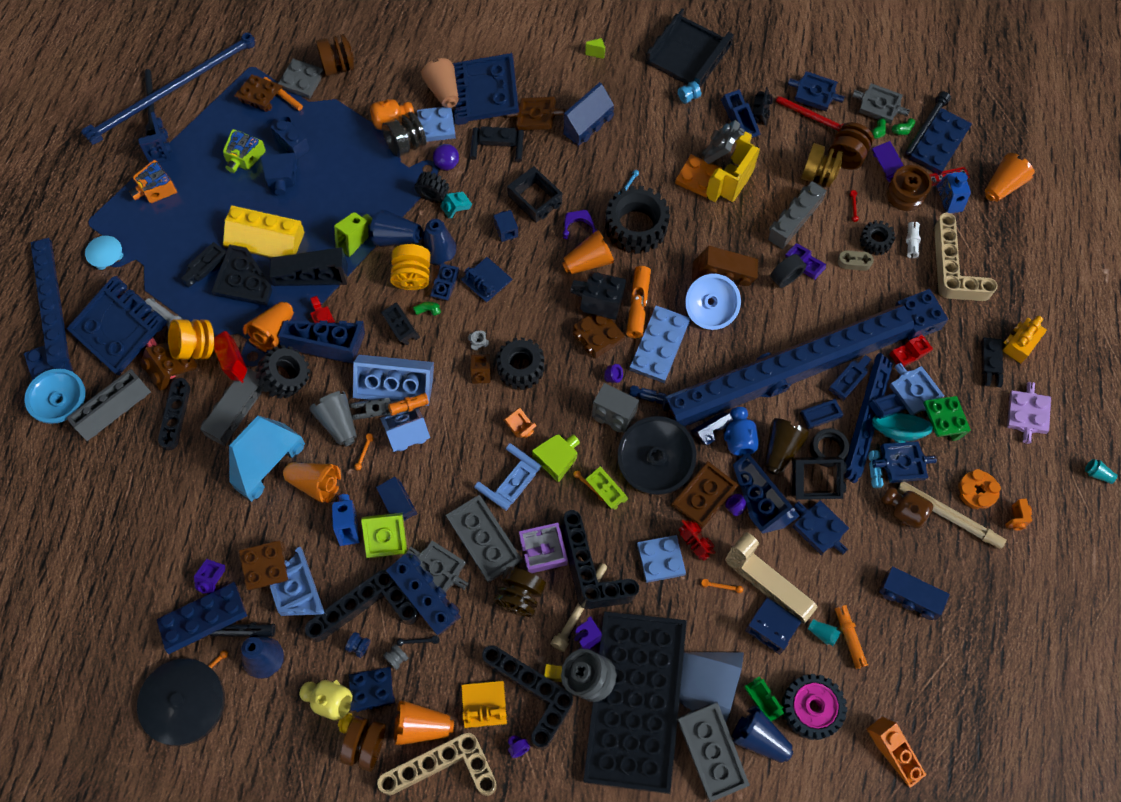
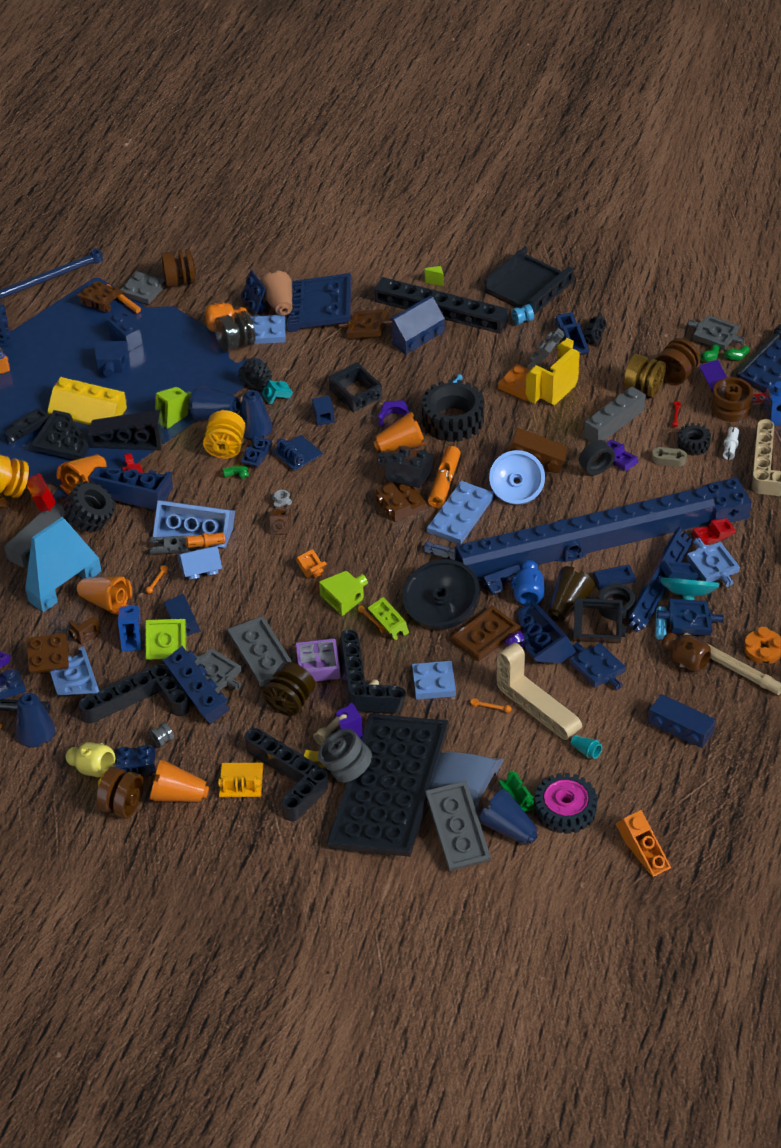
camera: 10 degrees right, 20 degrees down
torso [223,129,266,173] -> none
dark grey cone [309,391,357,447] -> none
dark blue wheel [345,632,371,658] -> none
tan beam [378,733,497,796] -> none
black hinge [381,302,421,345] -> none
black hinge [396,635,440,646] -> none
dark purple hair [433,144,459,171] -> none
black plate [470,126,524,163] -> none
medium blue plate [474,443,542,511] -> none
black tyre [497,337,544,390] -> none
dark purple tile [508,735,530,758] -> none
dark grey brick [592,383,639,433] -> none
dark purple tile [604,364,623,383] -> none
red hinge [679,520,716,561] -> none
dark blue bracket [745,598,801,655] -> none
red piece [776,96,843,131] -> none
dark blue plate [788,71,845,111] -> none
dark blue hinge [828,355,872,401] -> none
orange pin [834,605,868,669] -> none
green bracket [923,396,971,441] -> none
none -> reddish brown bracket [68,616,101,645]
none -> dark blue hinge [241,270,267,316]
none -> black brick [374,277,508,334]

